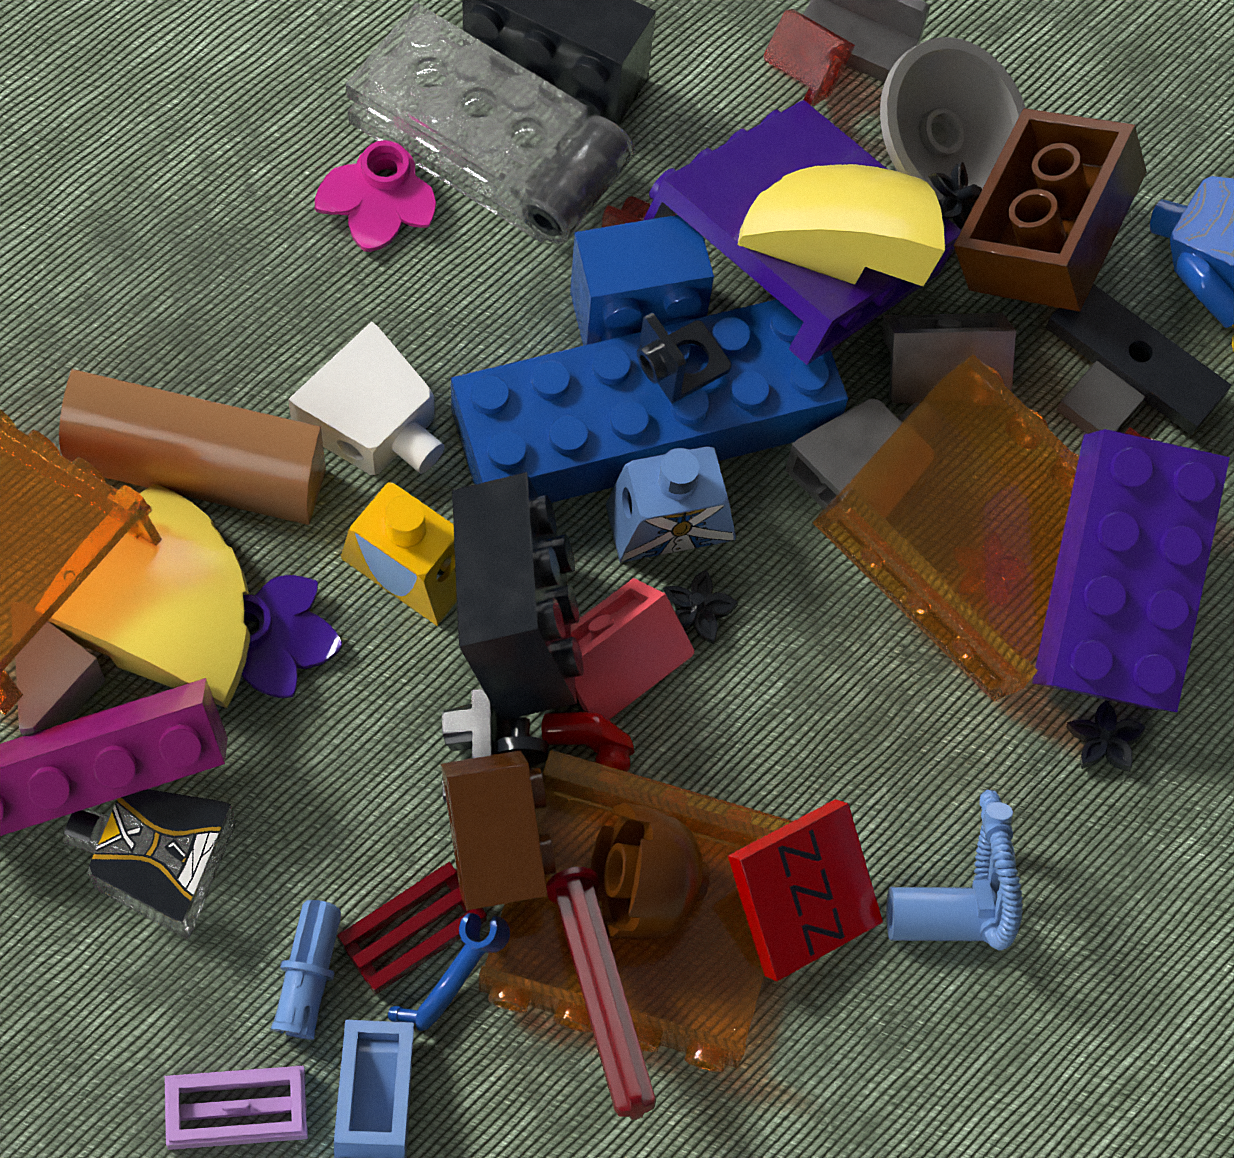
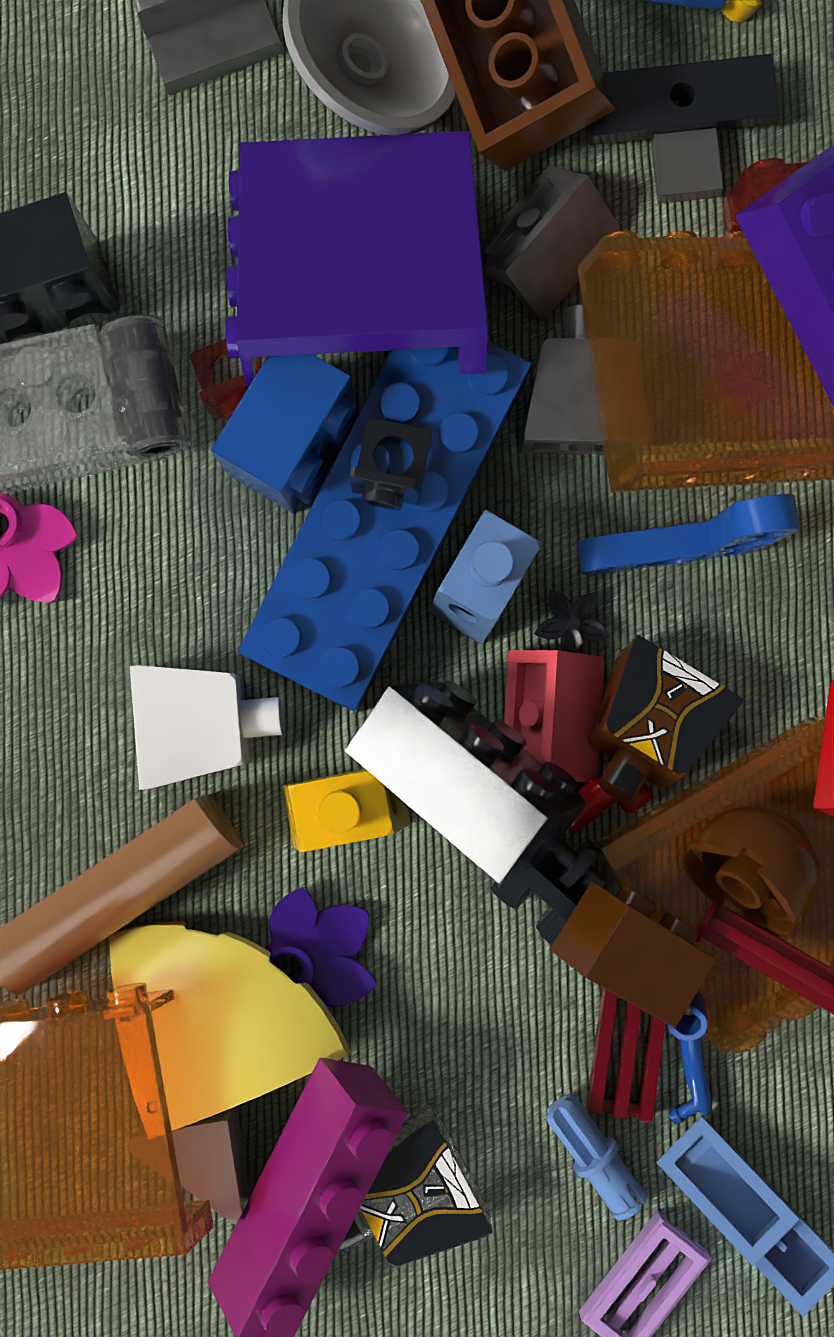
camera: 40 degrees left, 20 degrees up
light yellow brick [737,164,945,287] -> none
clear red bracket [764,9,855,107] -> none
black plant [928,162,982,230] -> none
none -> blue beam [577,494,800,575]
none -> torso [588,635,743,803]

